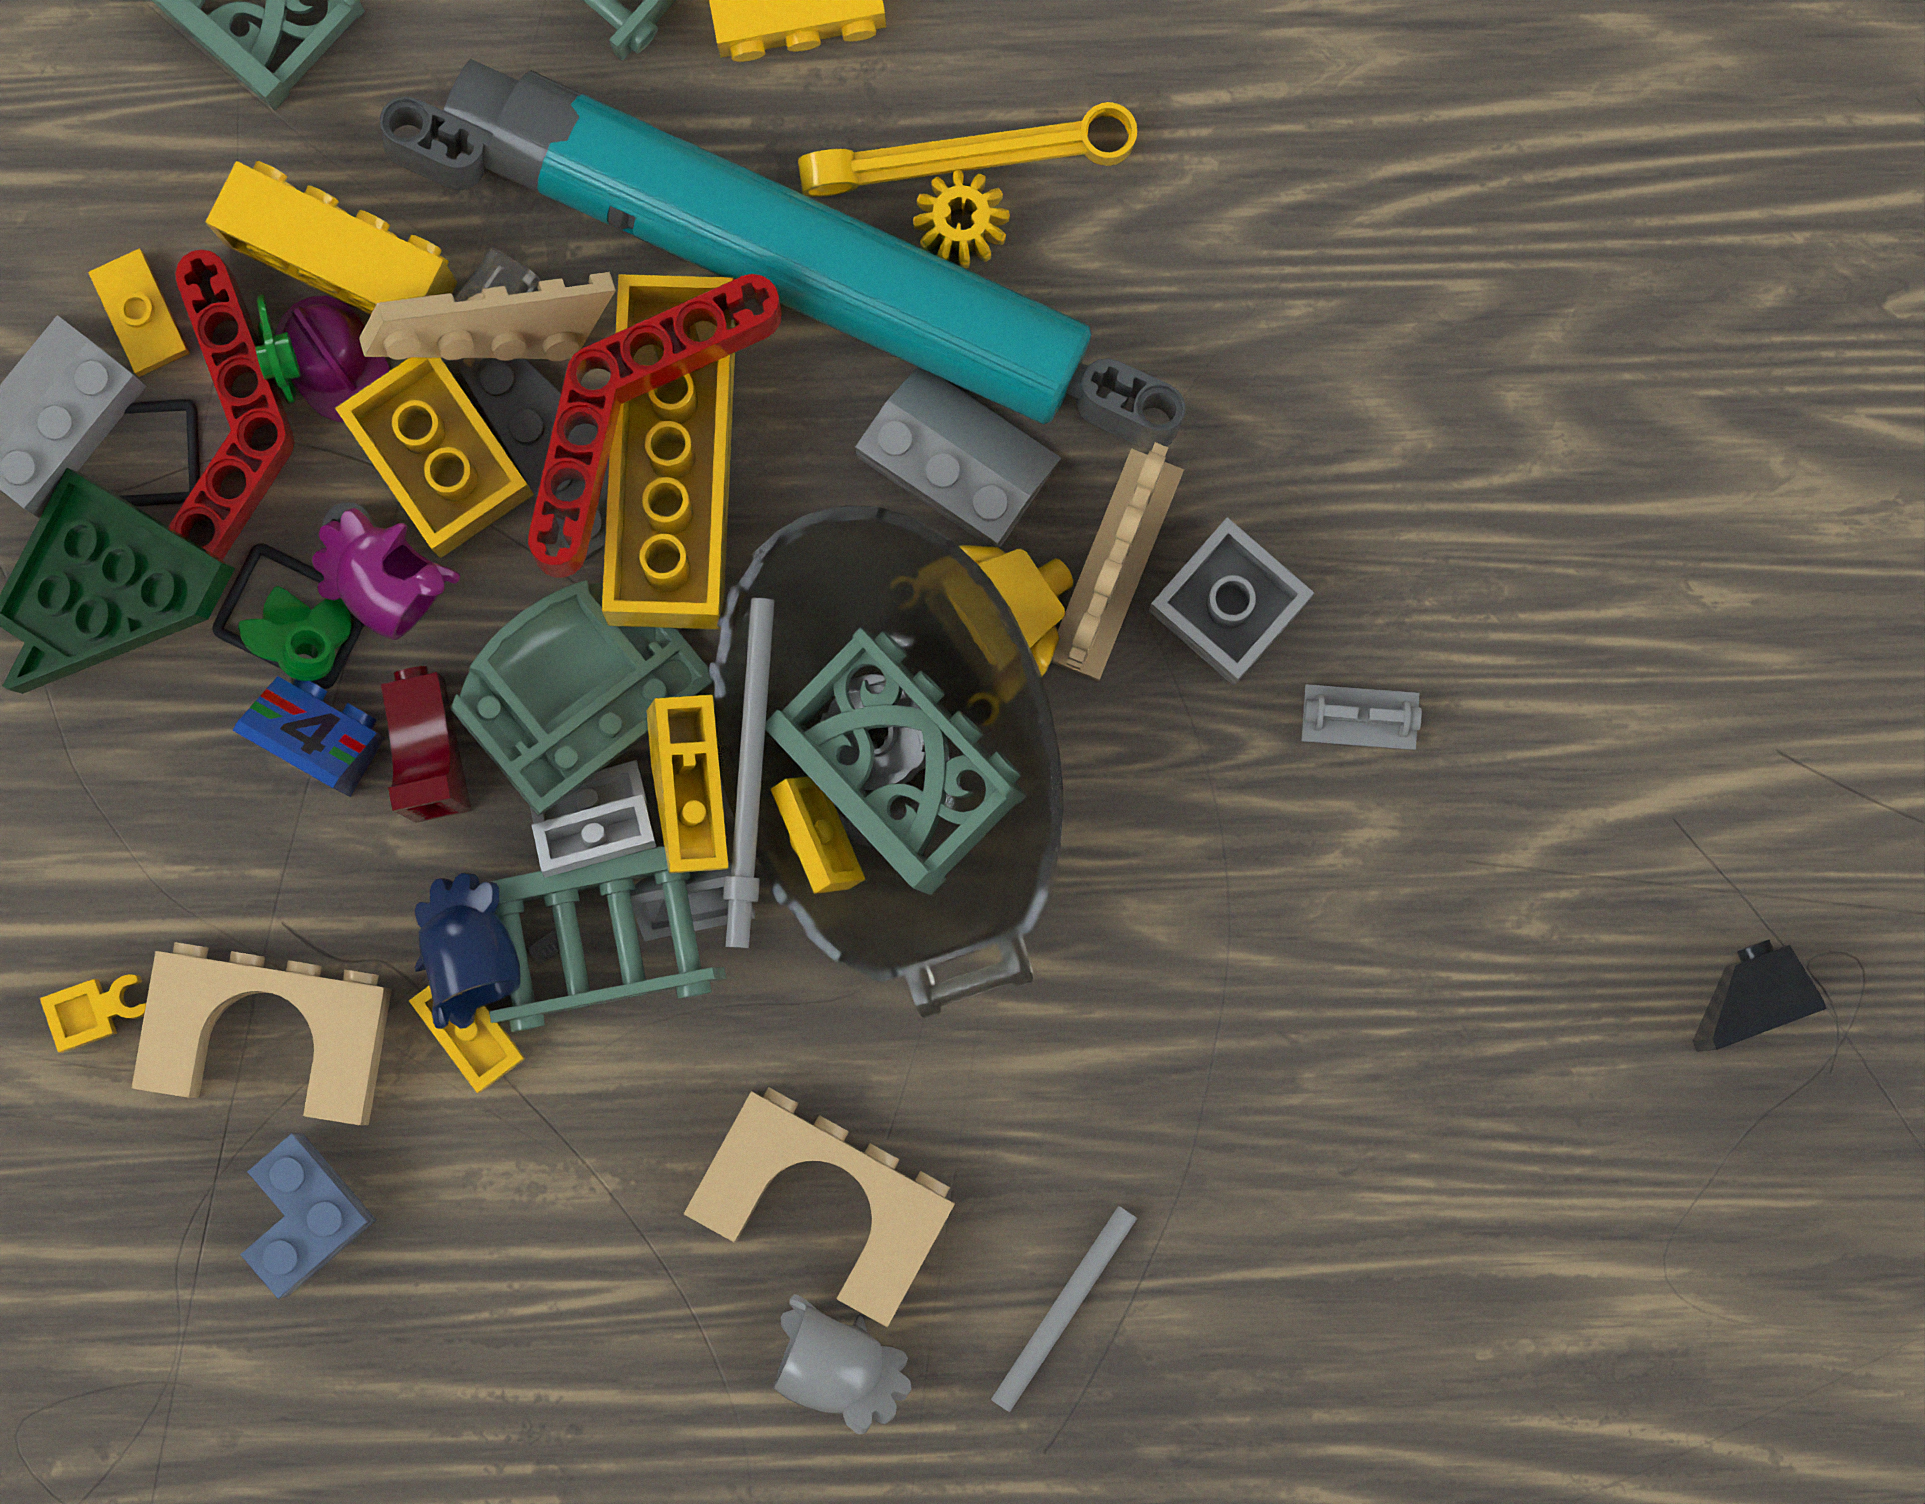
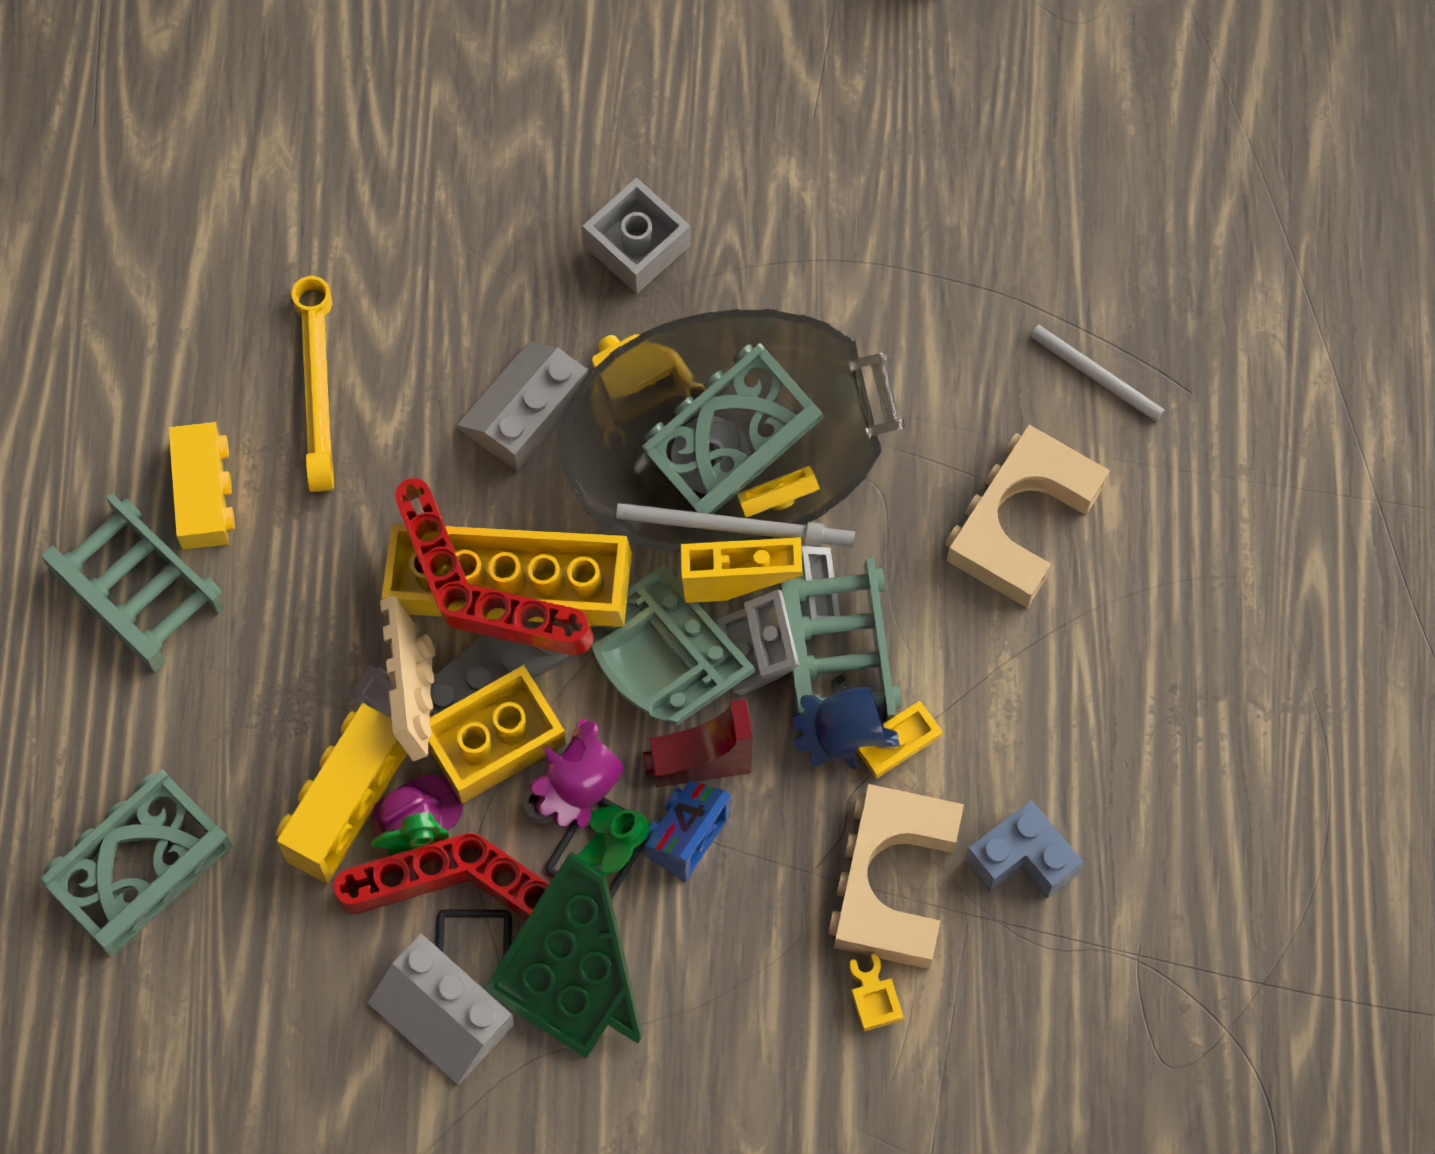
camera: 90 degrees left, 15 degrees down
yellow plate [88,248,190,377] -> none
teal piece [380,59,1186,450] -> none
light grey piece [773,1294,912,1434] -> none
yellow gear [913,170,1010,269] -> none
tan fence [1050,442,1184,682] -> none
light grey hinge [1301,684,1422,750] -> none

